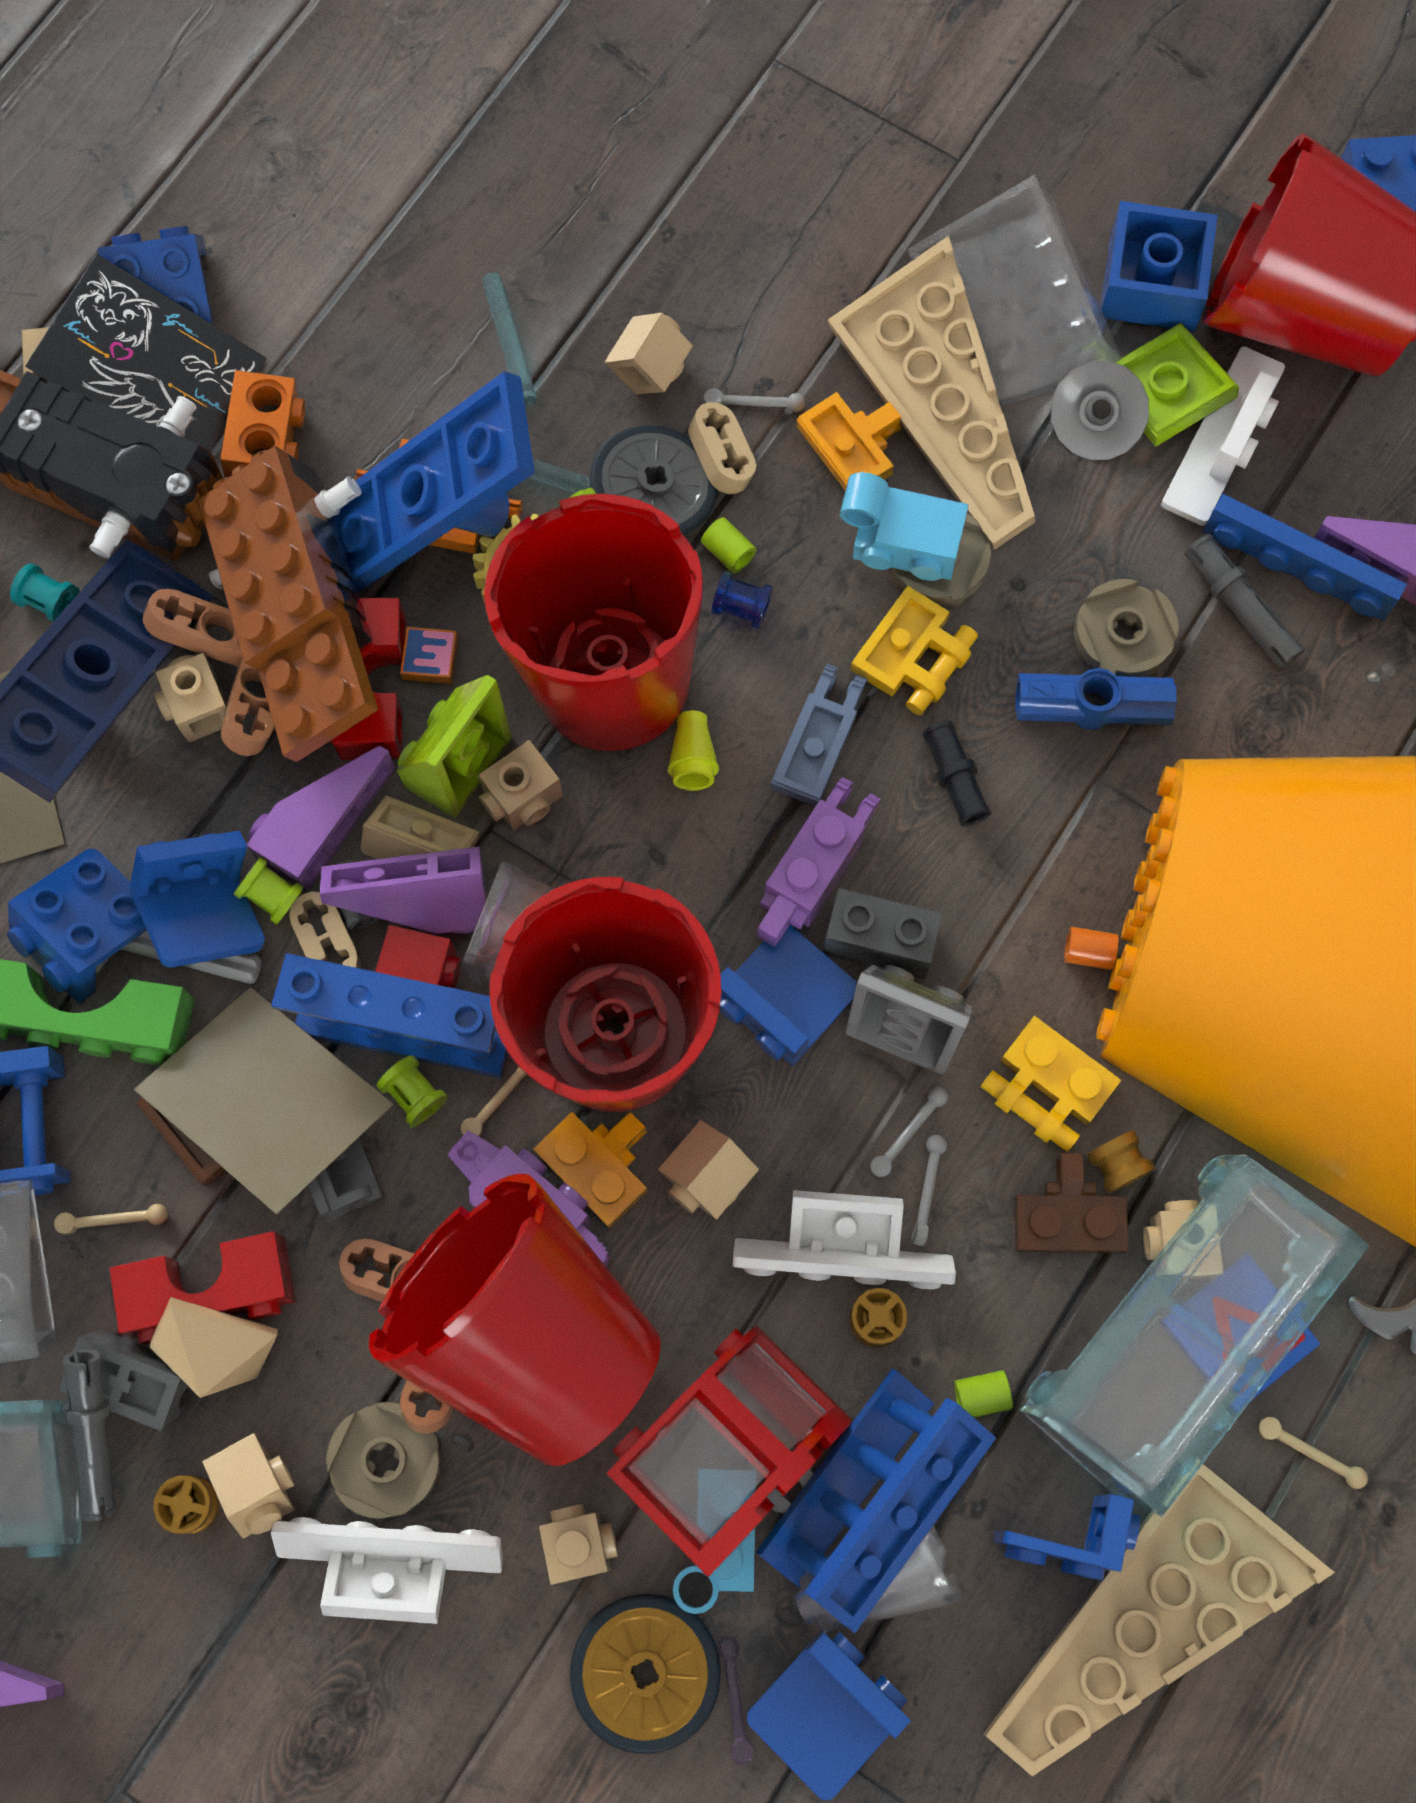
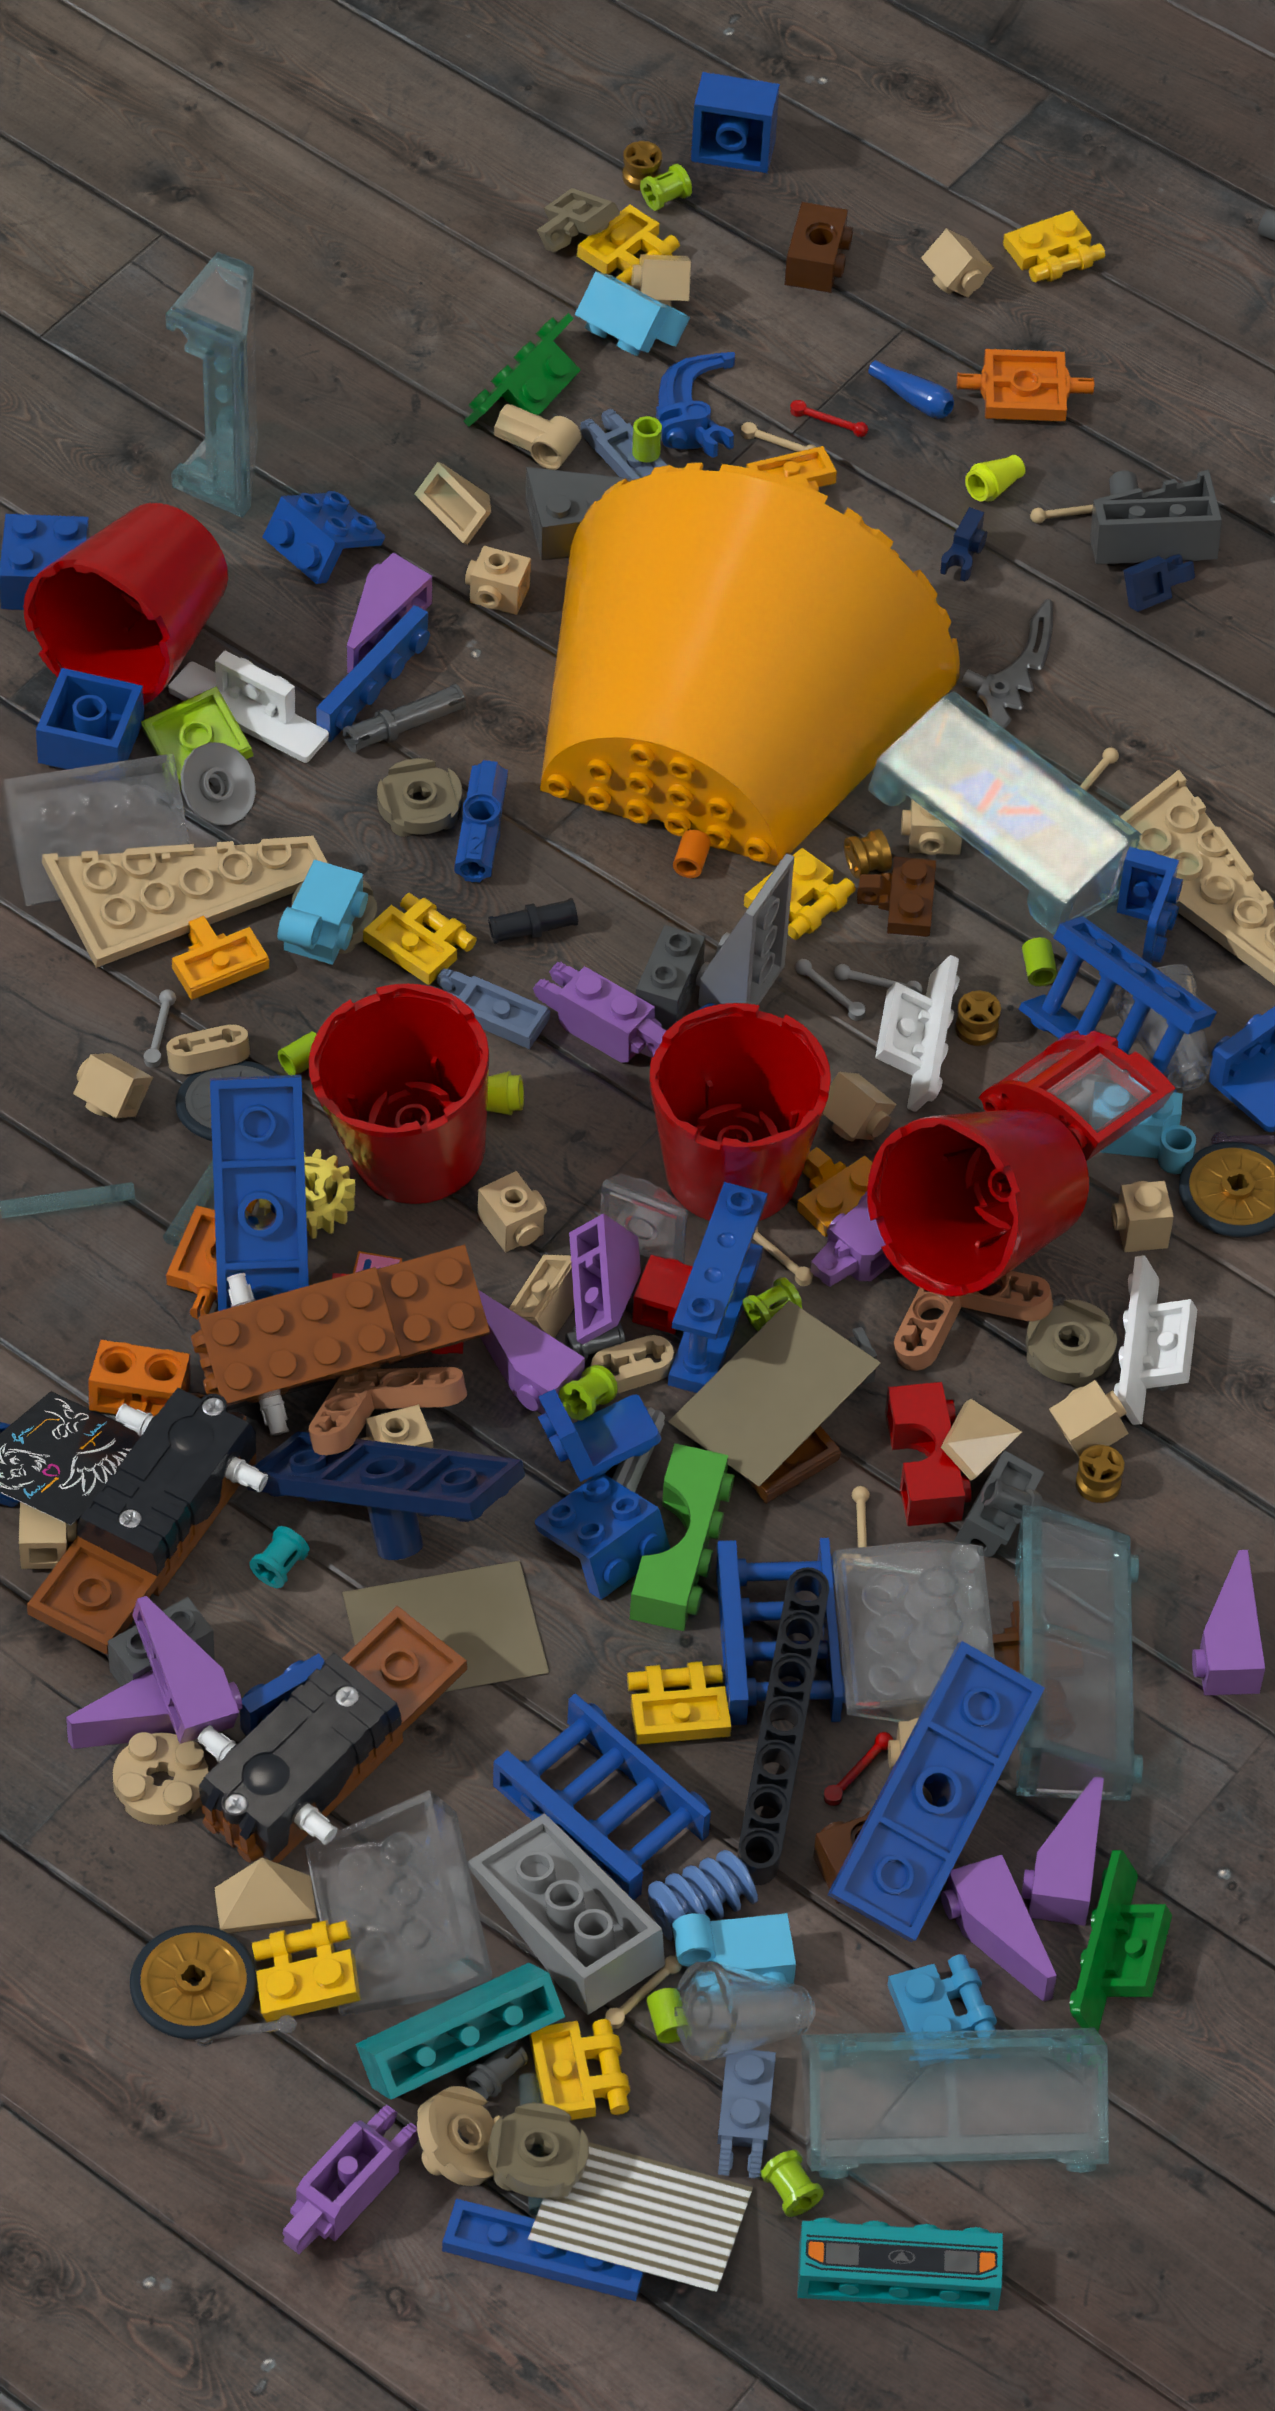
camera: 90 degrees left, 20 degrees down
lime slope [397,675,512,819] -> none

